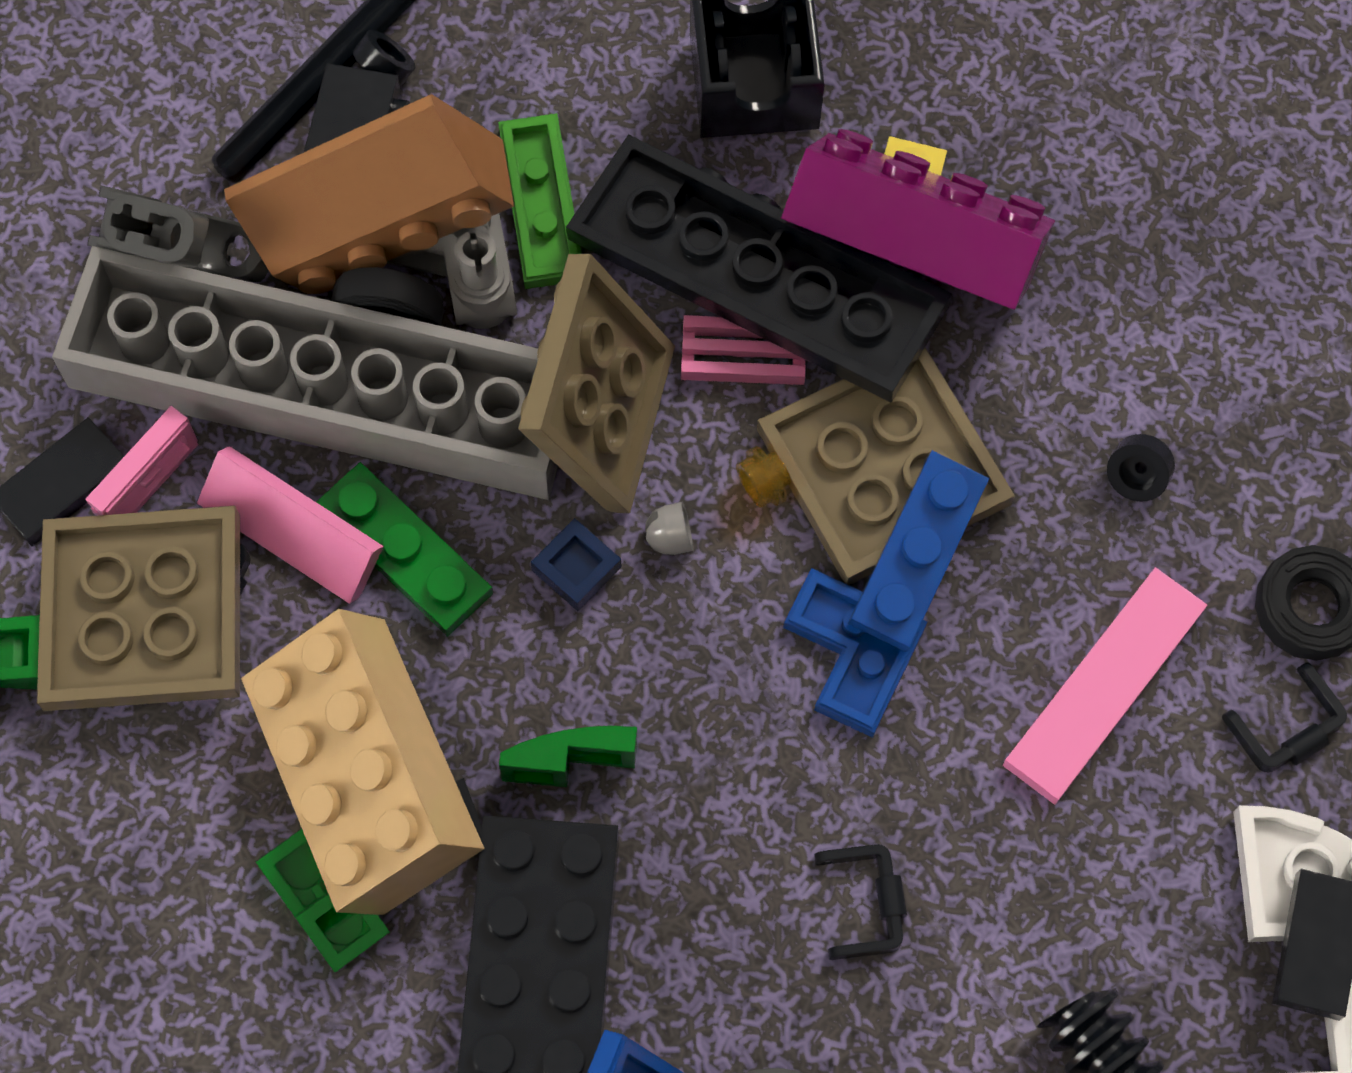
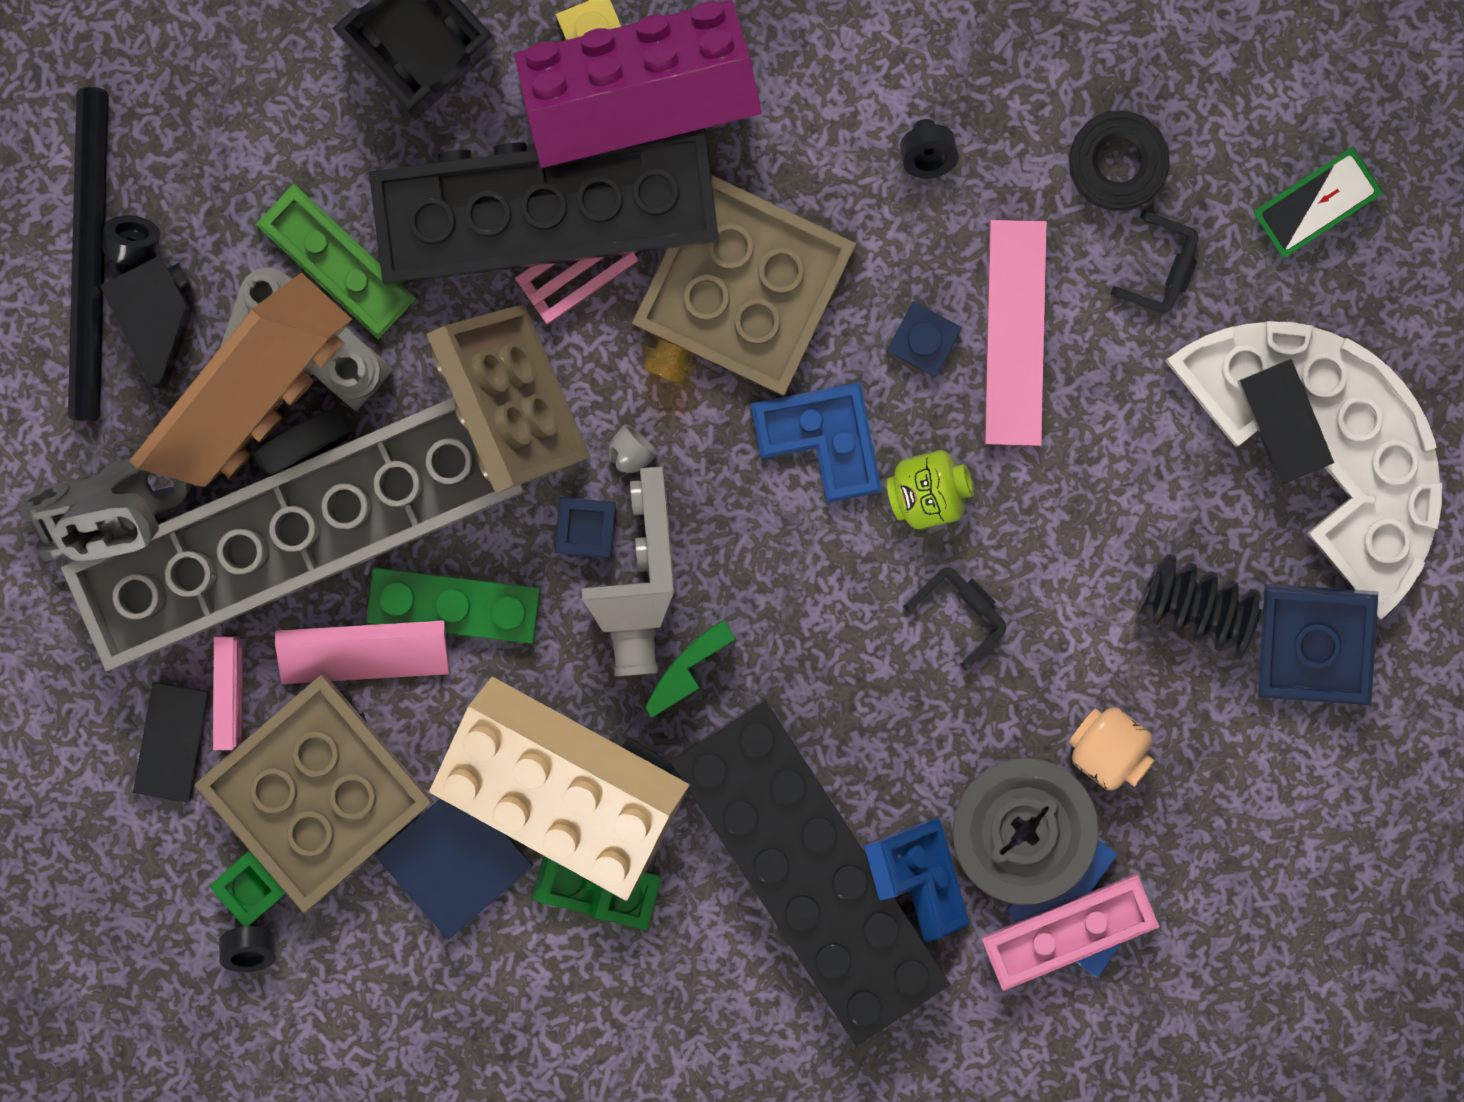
camera: 40 degrees left, 20 degrees up
blue plate [848,450,989,652] -> none
none -> dark blue tile [375,799,533,940]
none -> light grey plate [582,466,675,676]
none -> dark blue plate [886,301,962,377]
none -> lime head [887,450,974,530]

